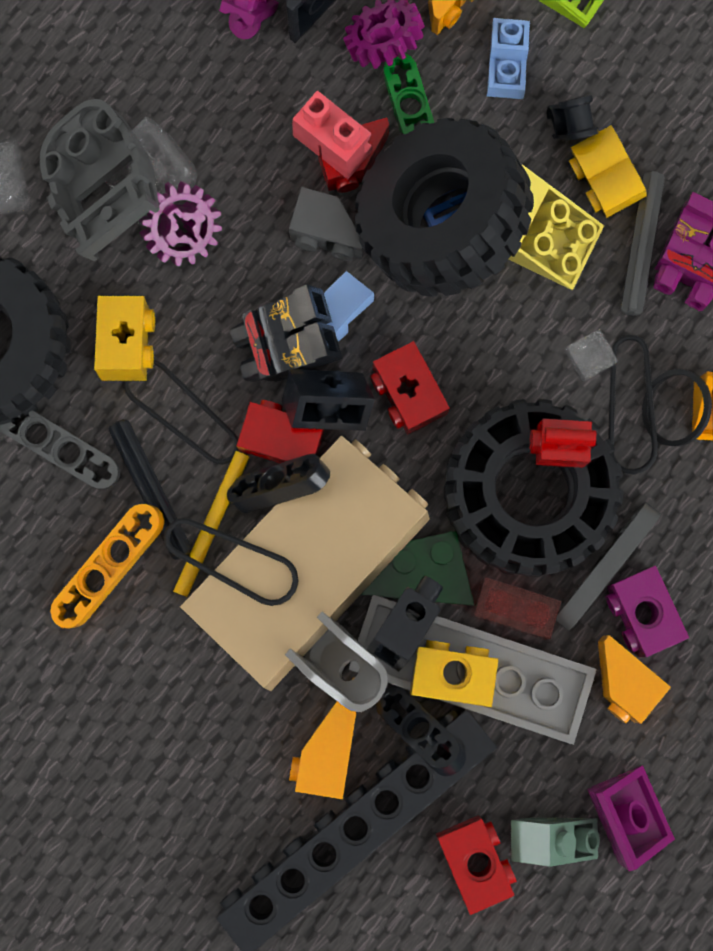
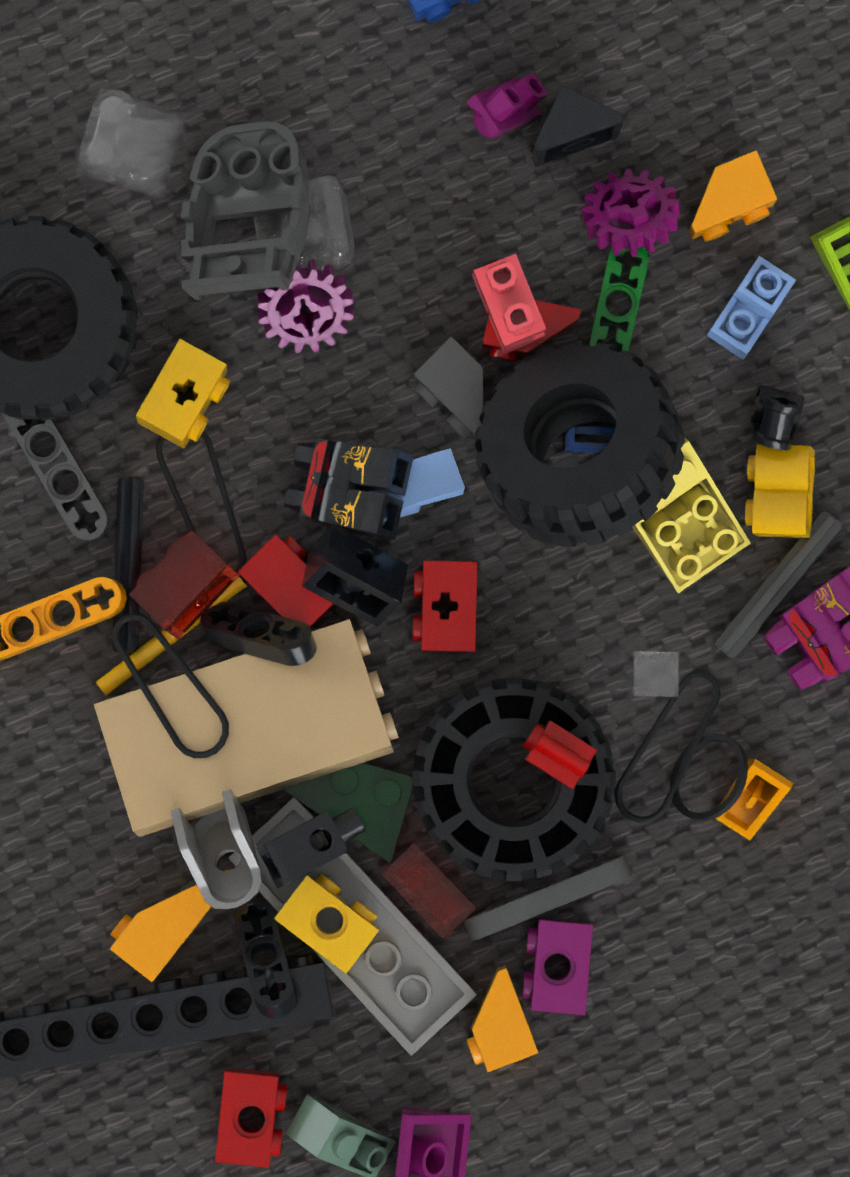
camera: 30 degrees right, 5 degrees up
none -> clear red brick [129,530,240,640]

